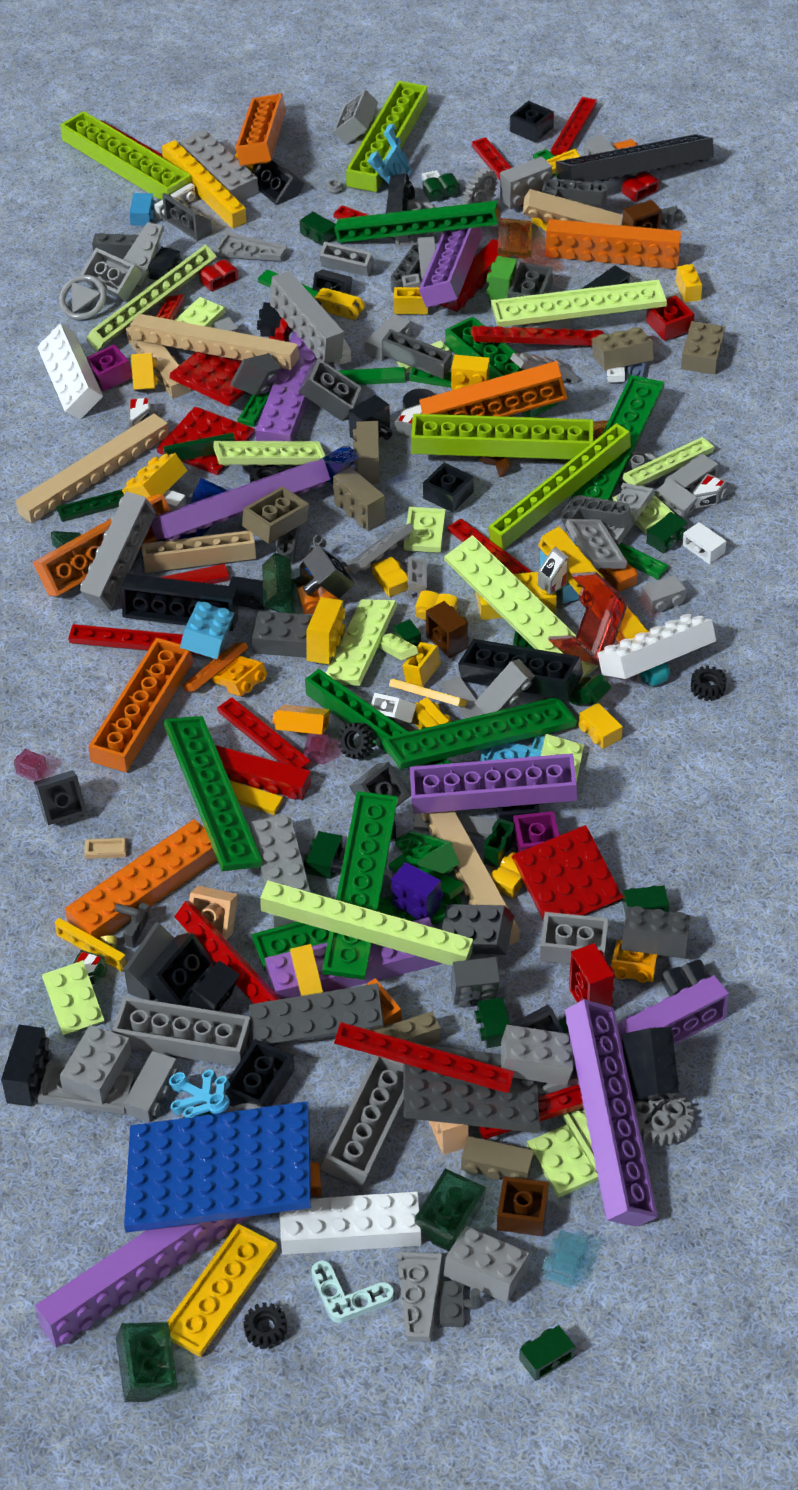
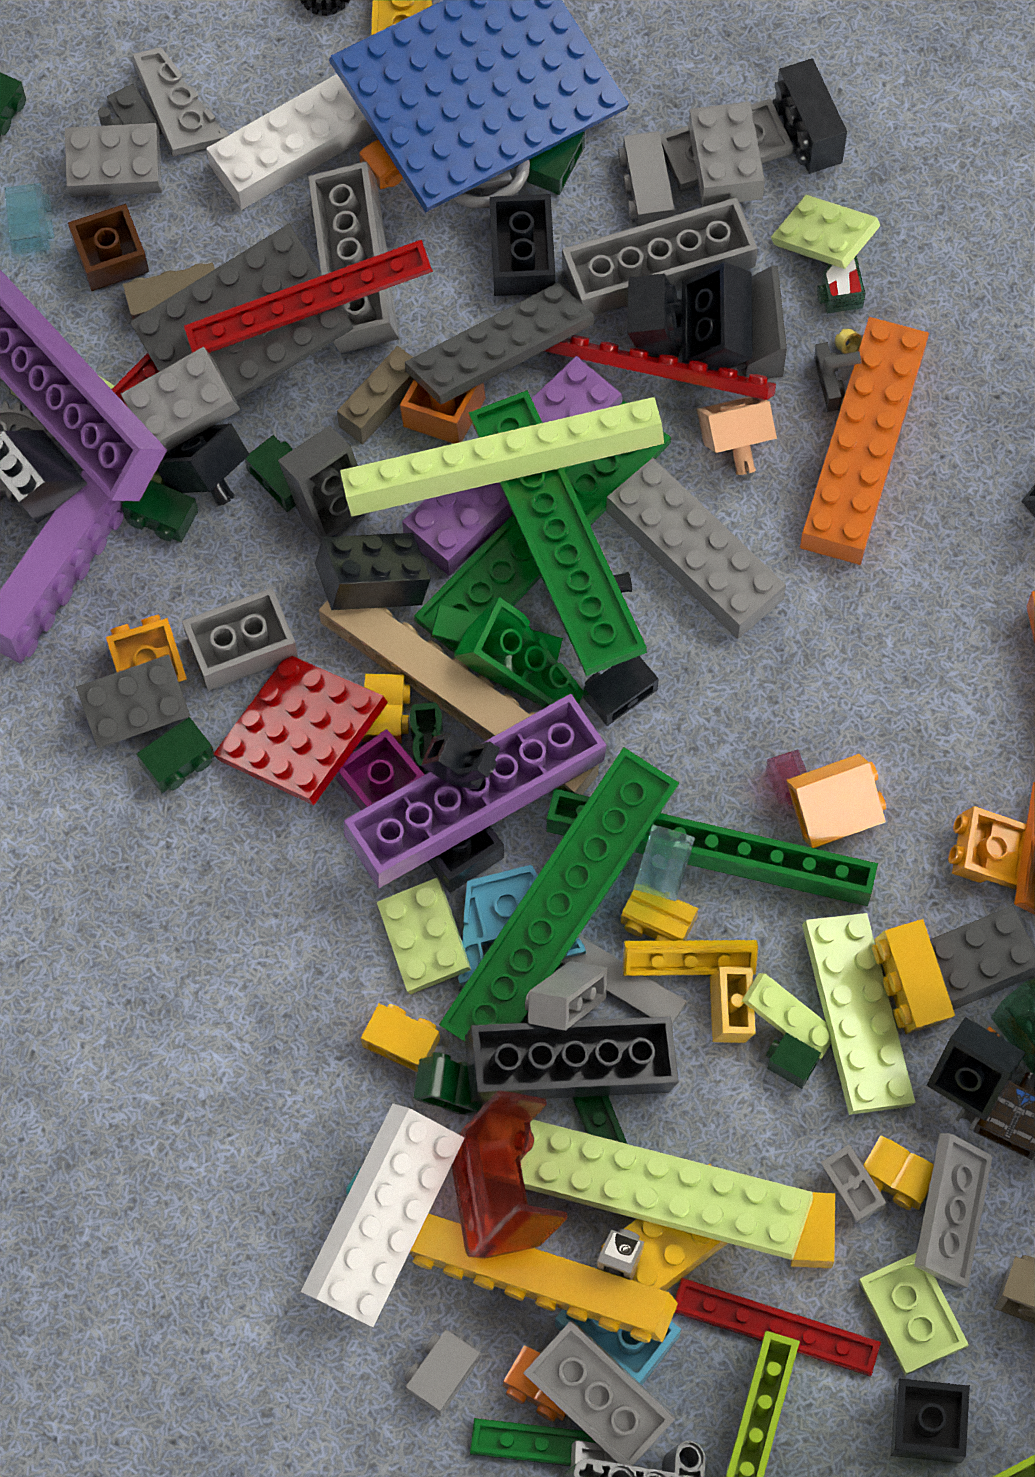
camera: 150 degrees right, 20 degrees up
yellow tile [54,918,127,972] -> none
tan tile [84,838,127,859] -> none
green plate [164,716,263,871] -> none
medium azure plant [169,1069,230,1118] -> none
red brick [215,745,311,800] -> none
red plate [217,697,311,769] -> none
yellow tile [229,780,283,815] -> none
yellow tile [289,944,323,996] -> none
dark green brick [304,831,343,879] -> none
light aqua beam [311,1261,394,1323] -> none
black tyre [338,723,376,759] -> none
dark grey slope [349,762,410,805] -> none
white brick [371,693,417,723] -> none
dark purple brick [391,862,444,920] -> none
clear green slope [414,1168,486,1251] -> none
yellow brick [415,590,458,620] -> none
reddish brown brick [426,601,468,659] -> none
yellowish green plate [527,1125,599,1198] -> none
red brick [569,943,616,1007] -> none
black brick [662,960,711,997] -> none
black tyre [691,666,727,701] -> none
none -> black brick [421,732,500,789]
none -> clear light blue brick [633,824,695,901]
none -> yellow brick [790,1192,835,1268]

